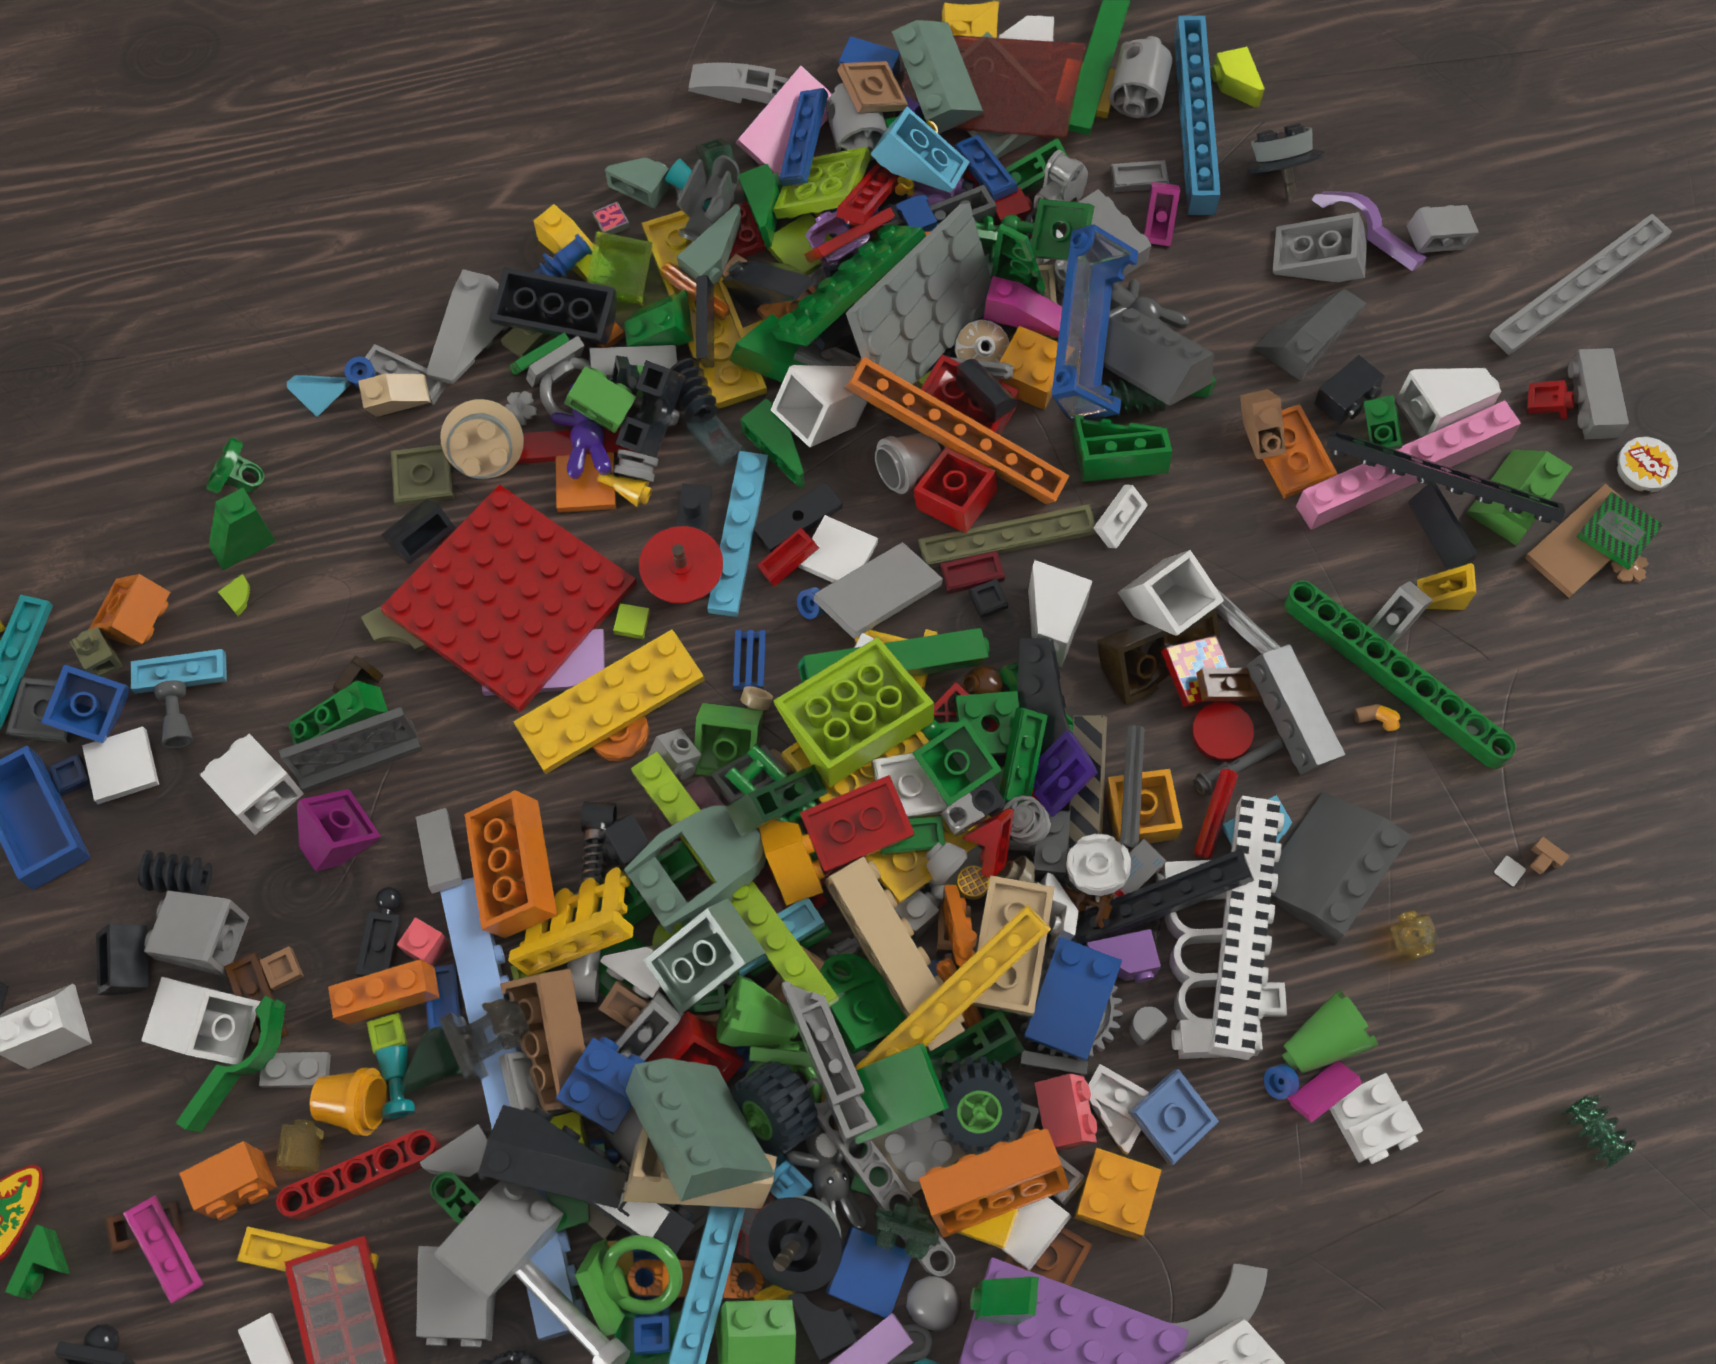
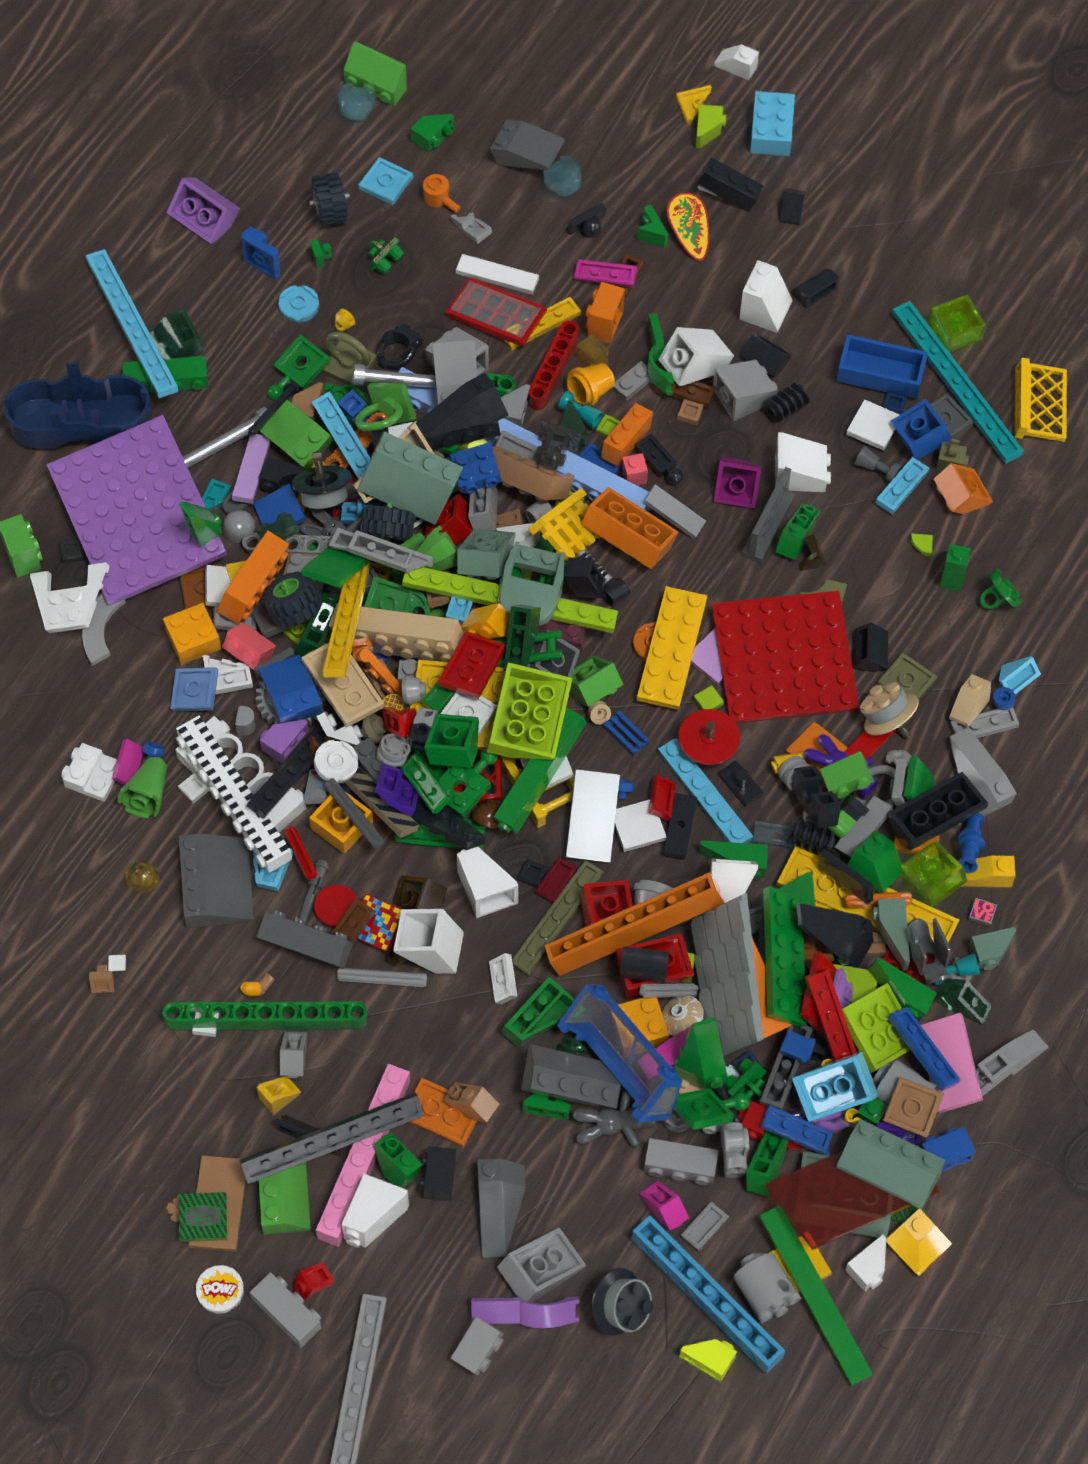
camera: 135 degrees right, 5 degrees down
light grey brick [648,728,701,780] -> none

